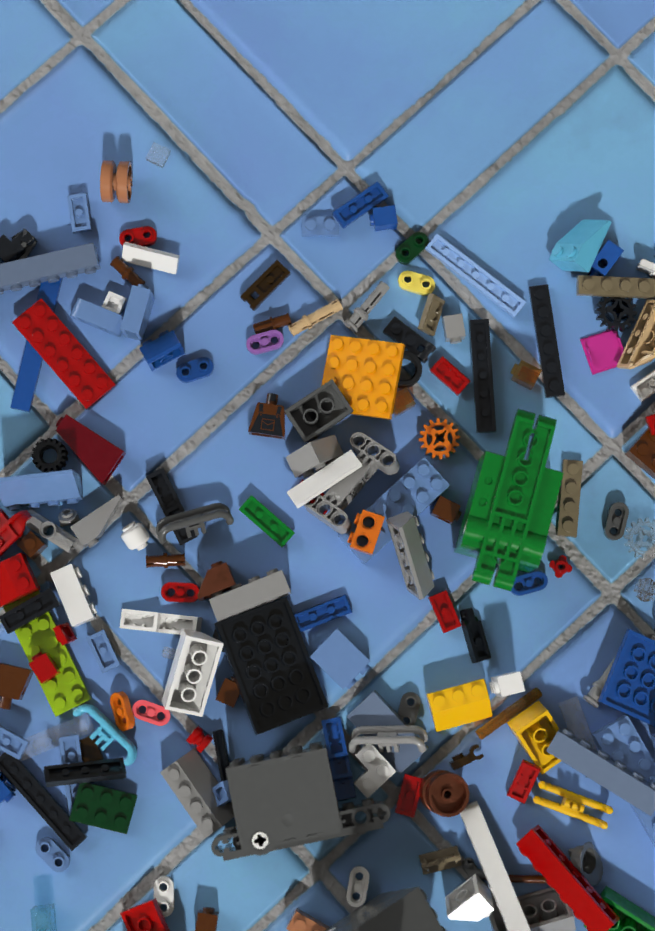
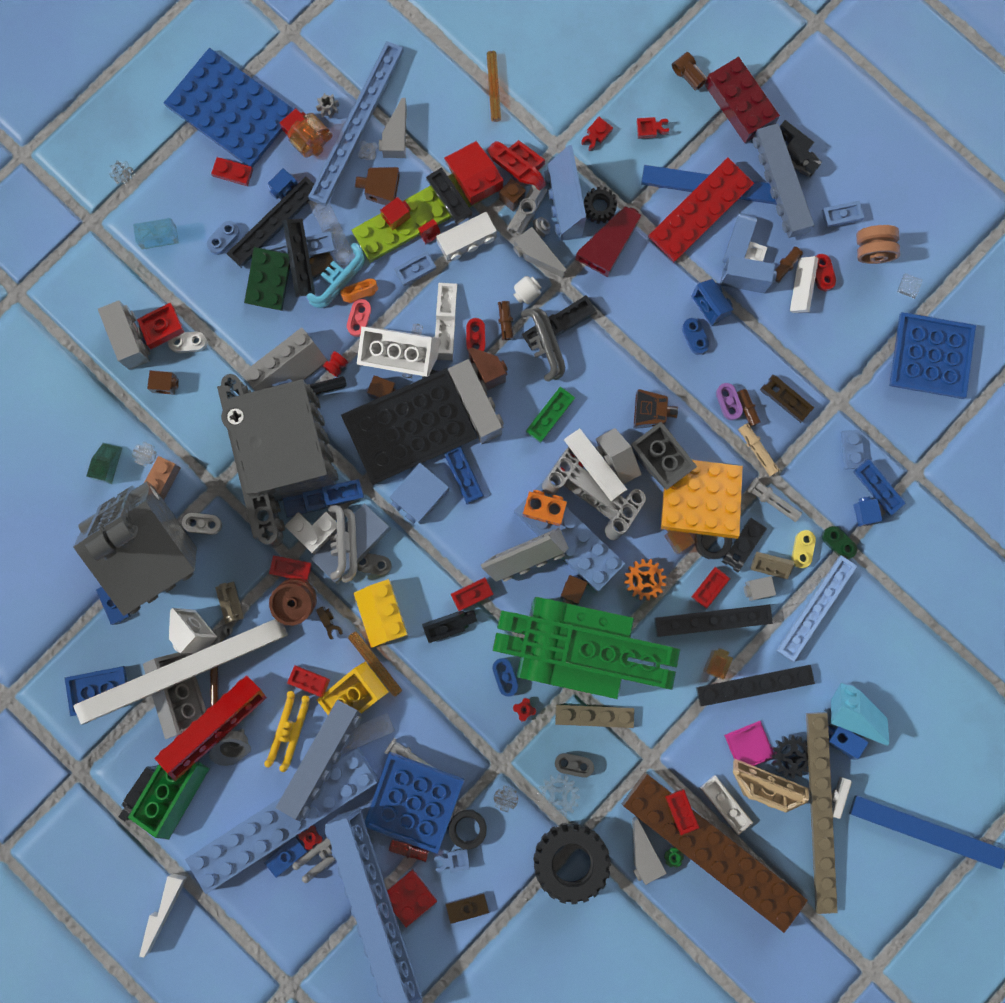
camera: 85 degrees right, 0 degrees up
white brick [489,671,525,697] -> none
none -> blue plate [889,312,976,399]

